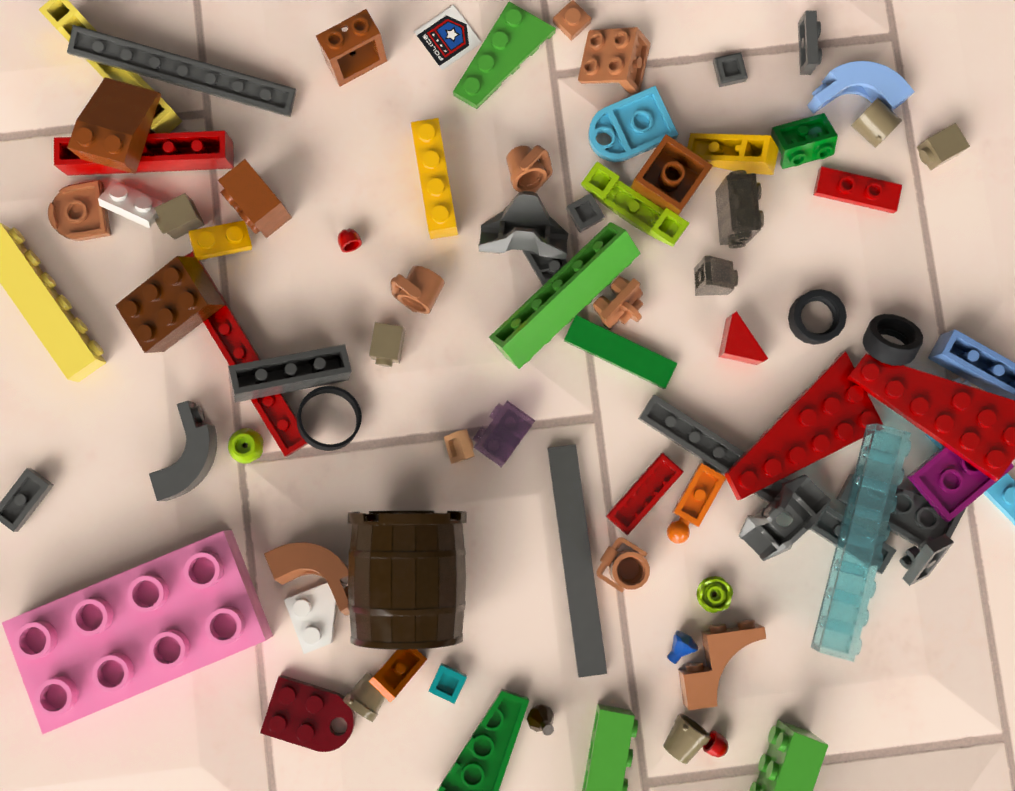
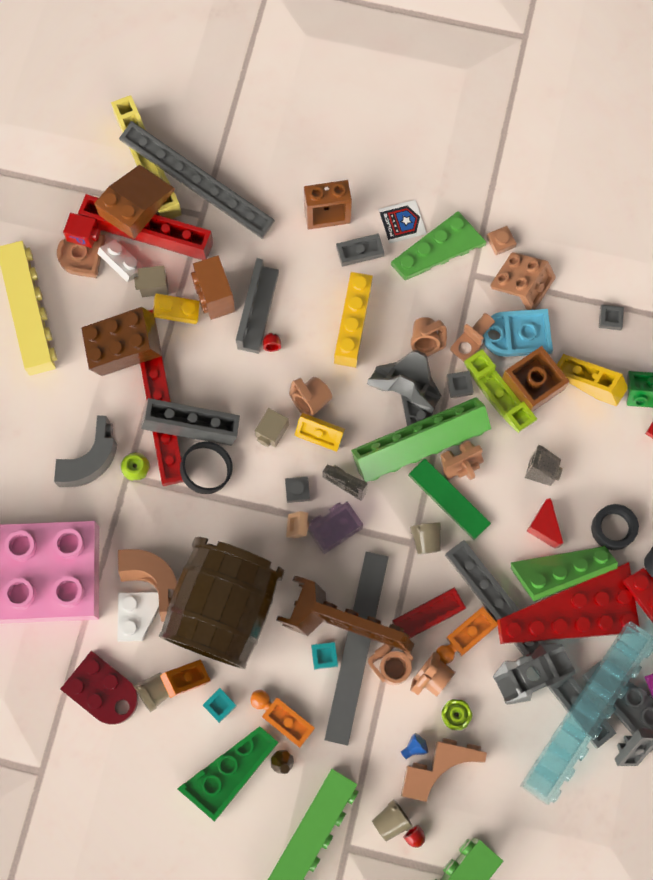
camera: 25 degrees right, 10 degrees down
clear smoke brick [715,170,764,249] -> none
none -> red brick [63,213,100,248]
none -> dark grey fence [236,258,279,354]
none -> orange plate [250,690,315,748]
none -> reddish brown hinge [276,576,415,653]
none -> dark grey plate [285,477,310,503]
none -> yellow plate [294,413,345,452]
none -> teal plate [311,642,338,670]
none -> clear smoke wing [322,464,368,501]
none -> dark grey plate [336,233,385,267]
none -> dark tan piece [410,522,441,554]
none -> nougat piece [410,652,455,697]
none -> nougat bracket [450,313,495,362]
none -> bright green wing [510,546,618,601]

